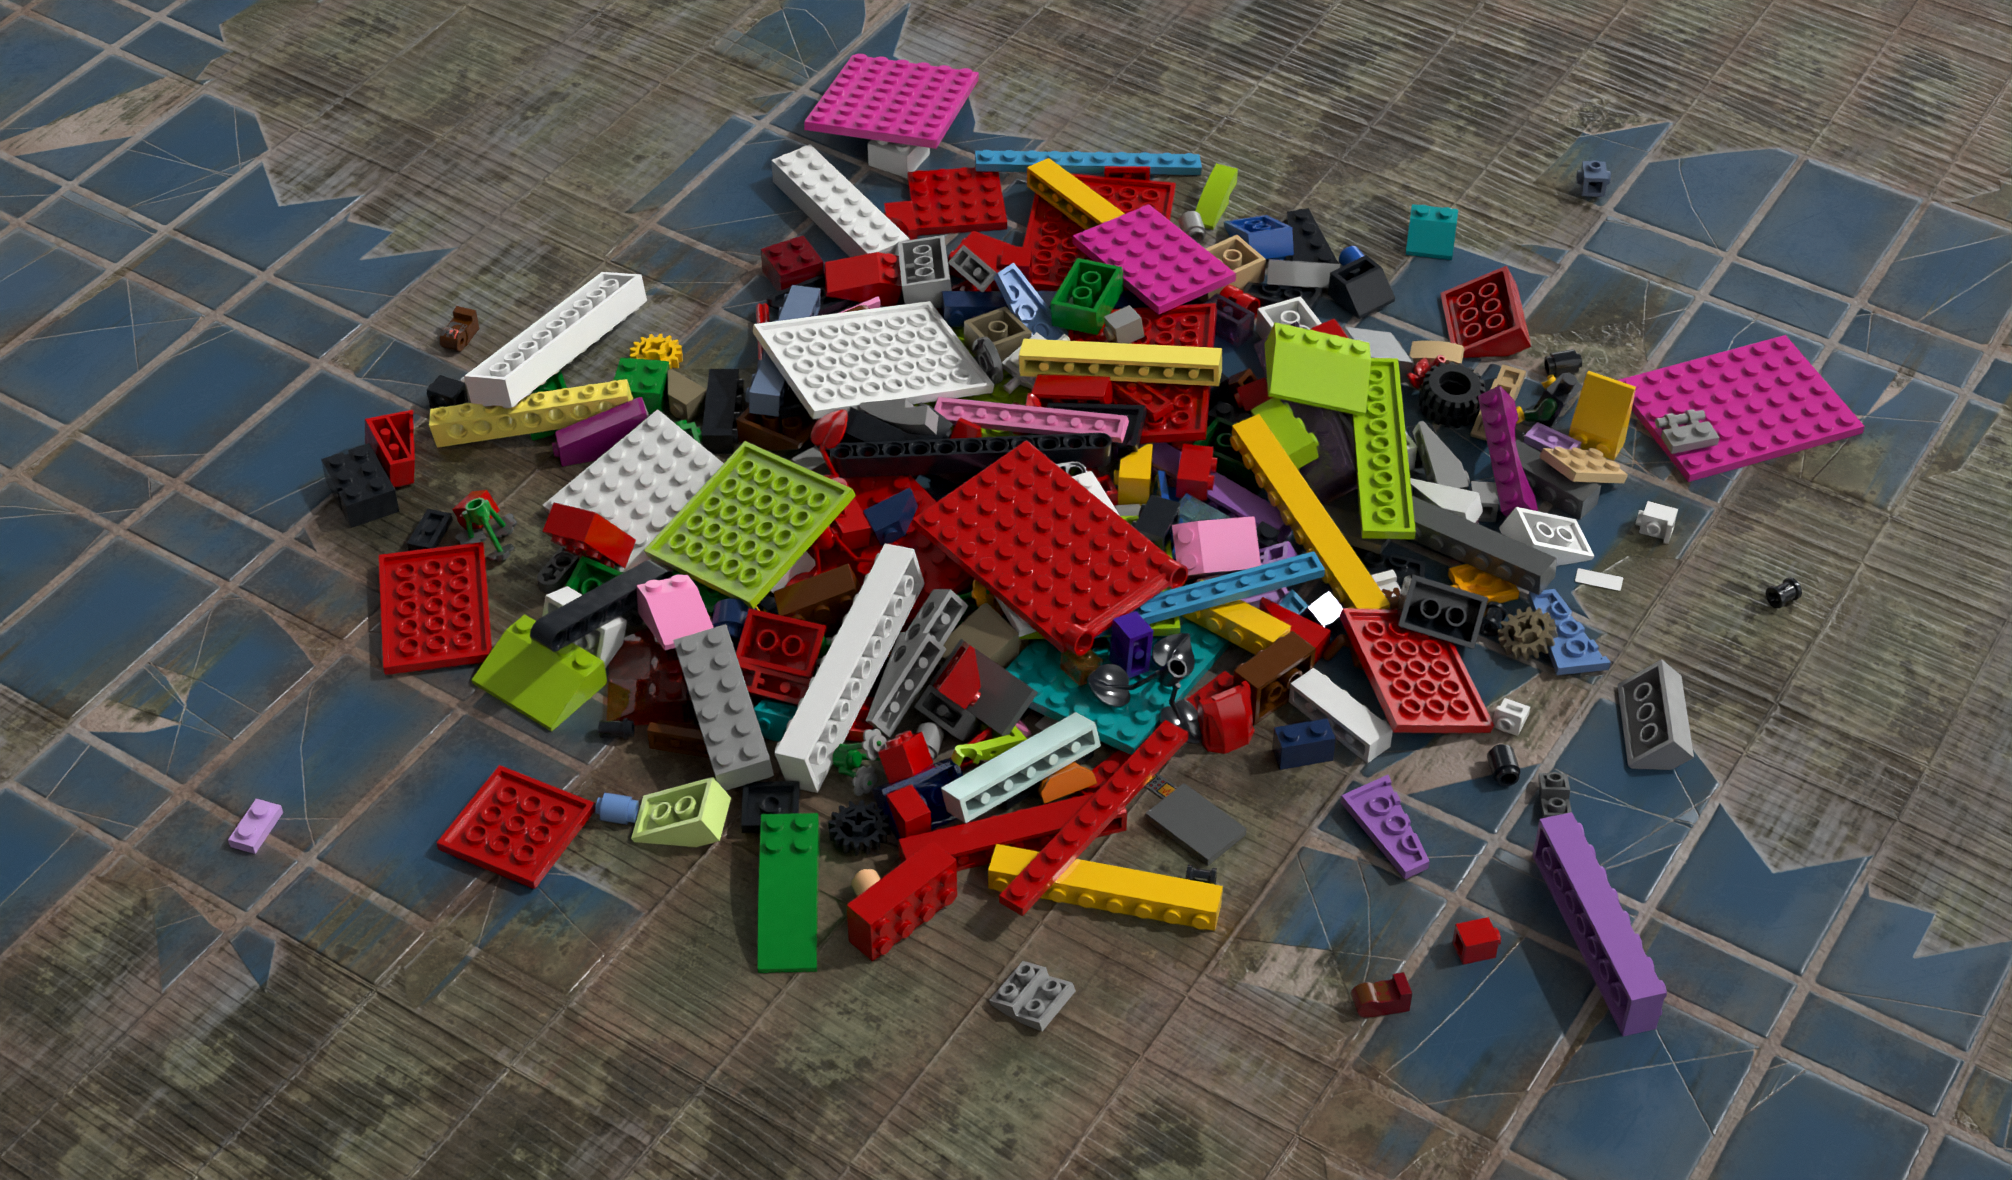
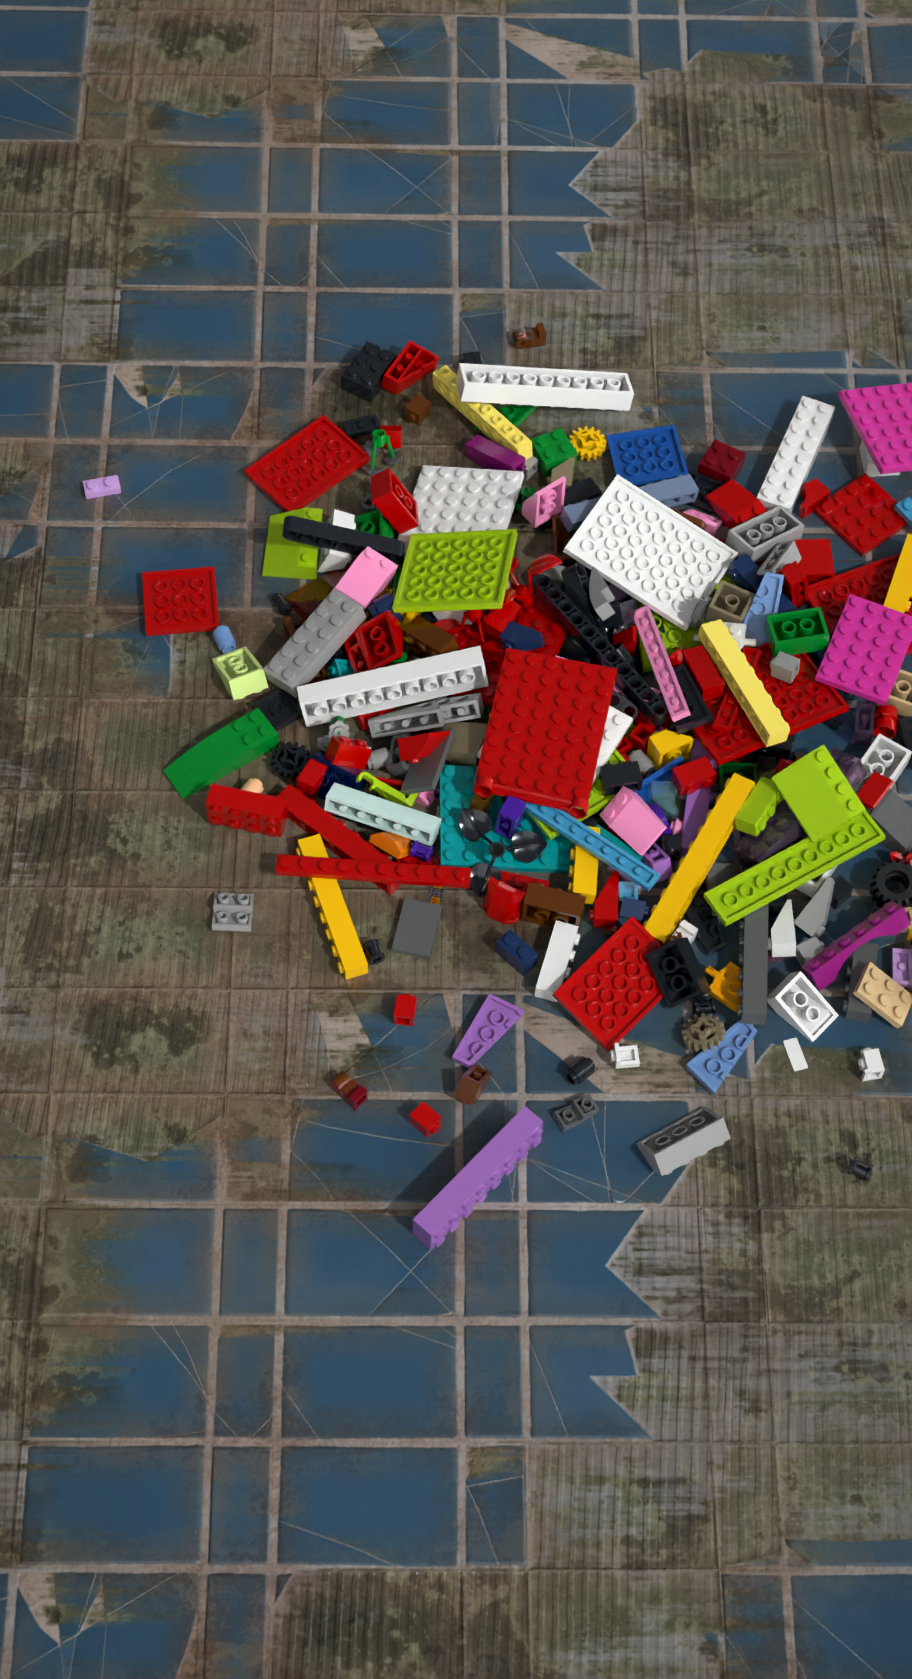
camera: 55 degrees right, 15 degrees up
none -> red brick [394,993,417,1027]
none -> reddish brown brick [405,394,431,426]
none -> dark purple bush [410,840,434,863]
none -> reddish brown slope [454,1064,492,1105]
none -> bright pink slope [522,476,566,528]
none -> blue plate [606,424,689,487]

